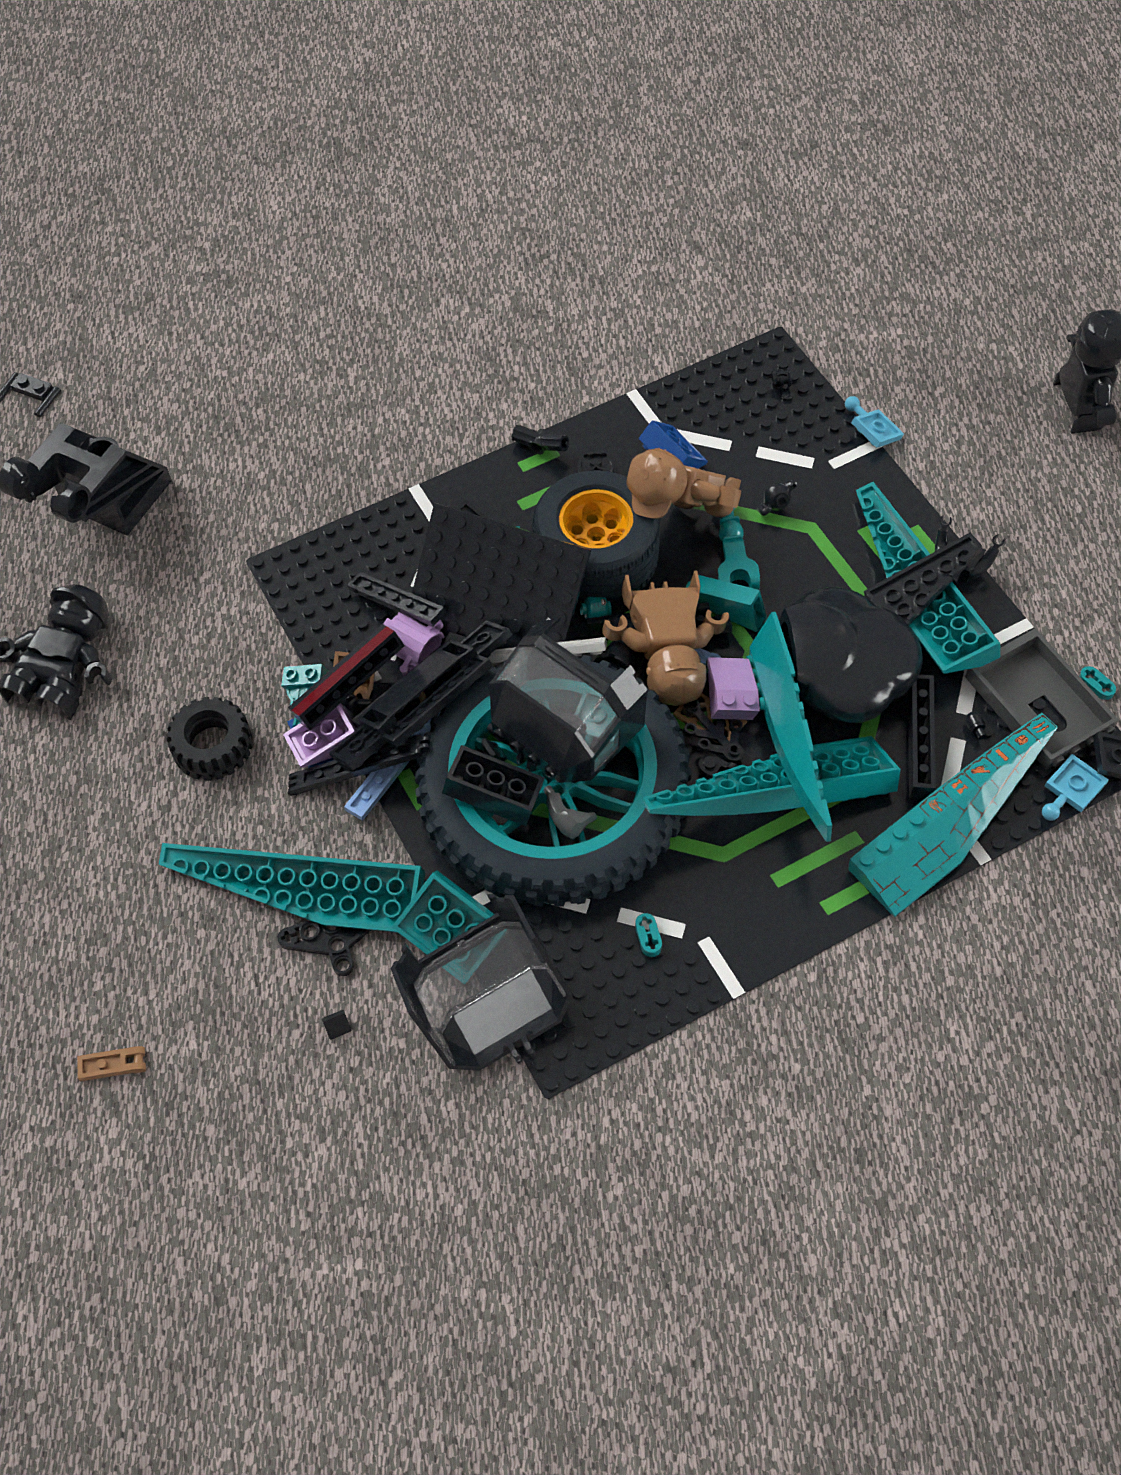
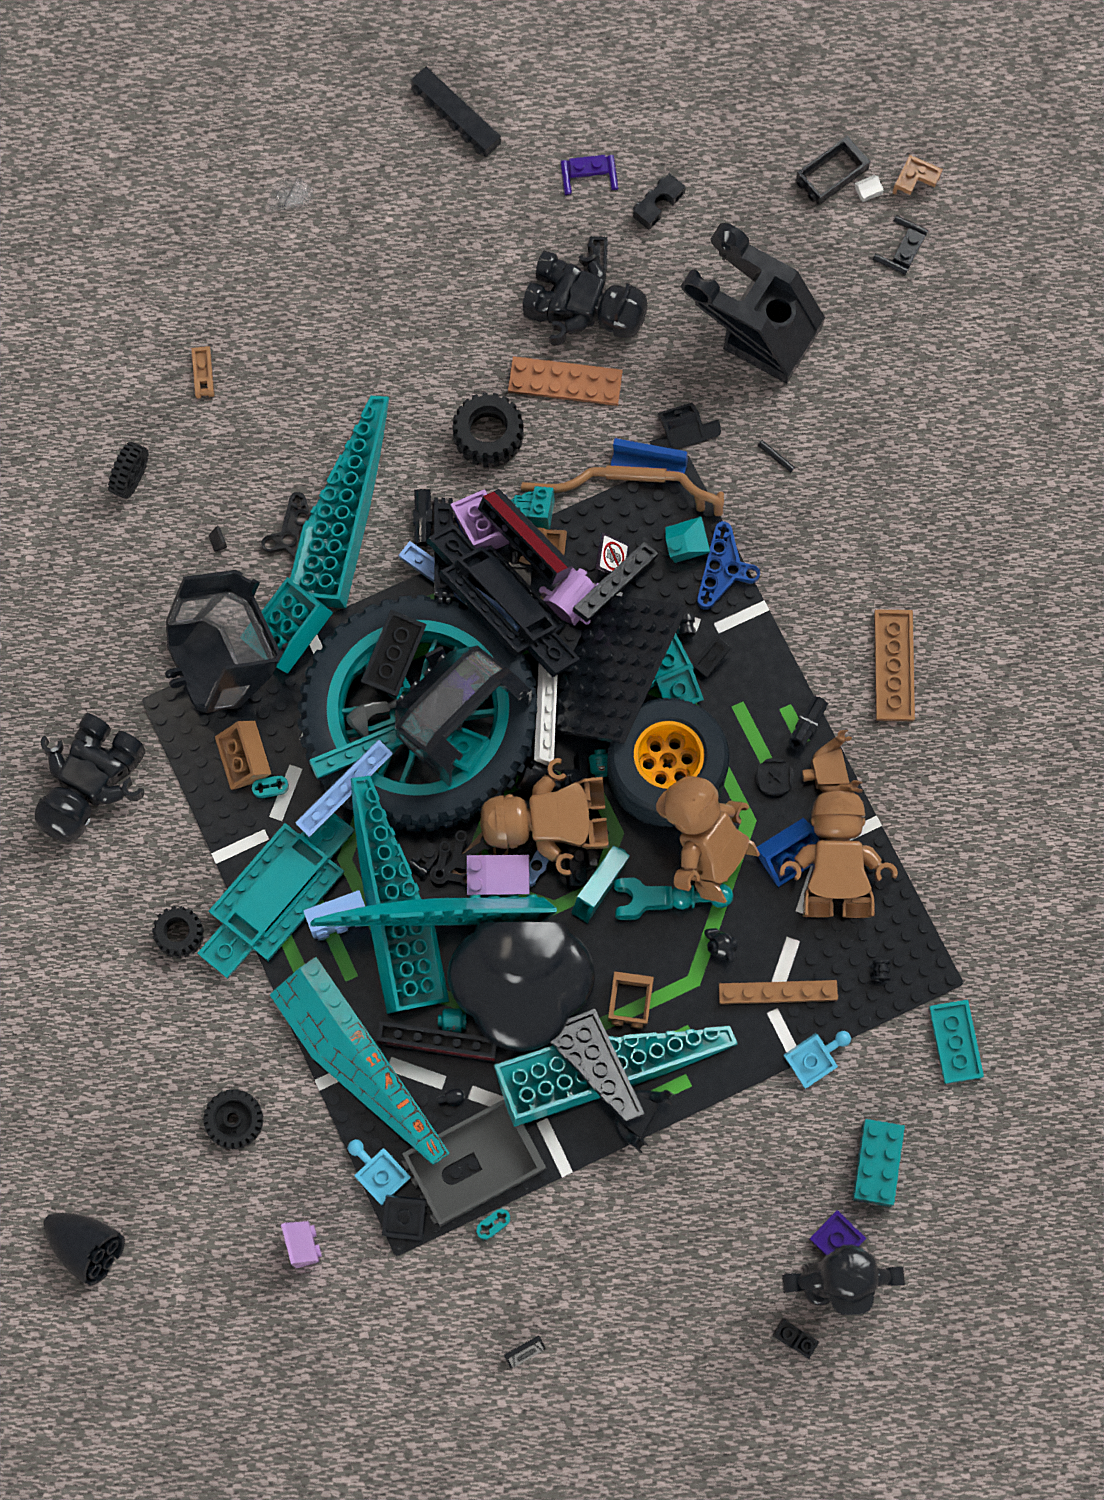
camera: 90 degrees right, 15 degrees up
none -> black piece [35,713,146,843]
none -> black wheel [108,442,149,499]
none -> black tyre [152,906,204,958]
none -> teal piece [197,813,355,979]
none -> black wheel [203,1089,263,1149]
none -> medium nougat slope [215,721,271,790]
none -> light blue plate [295,739,393,837]
none -> light blue brick [303,890,365,941]
none -> teal plate [309,716,424,779]
none -> black piece [413,489,433,546]
none -> teal head [438,1008,466,1033]
none -> nougat plate [508,356,623,406]
none -> medium nougat piece [521,465,724,516]
none -> piece [596,532,629,574]
none -> medium nougat window [608,972,654,1029]
none -> blue panel [611,438,688,474]
none -> black plate [649,402,721,450]
none -> teal slope [665,517,711,563]
none -> blue beam [697,521,760,610]
none -> medium nougat plate [719,980,838,1004]
none -> black piece [757,440,795,473]
none -> medium nougat piece [778,791,898,918]
none -> medium nougat torso [802,730,863,793]
none -> dark purple plate [809,1210,866,1256]
none -> teal brick [852,1119,905,1207]
none -> medium nougat plate [874,609,915,721]
none -> teal plate [929,1000,984,1084]

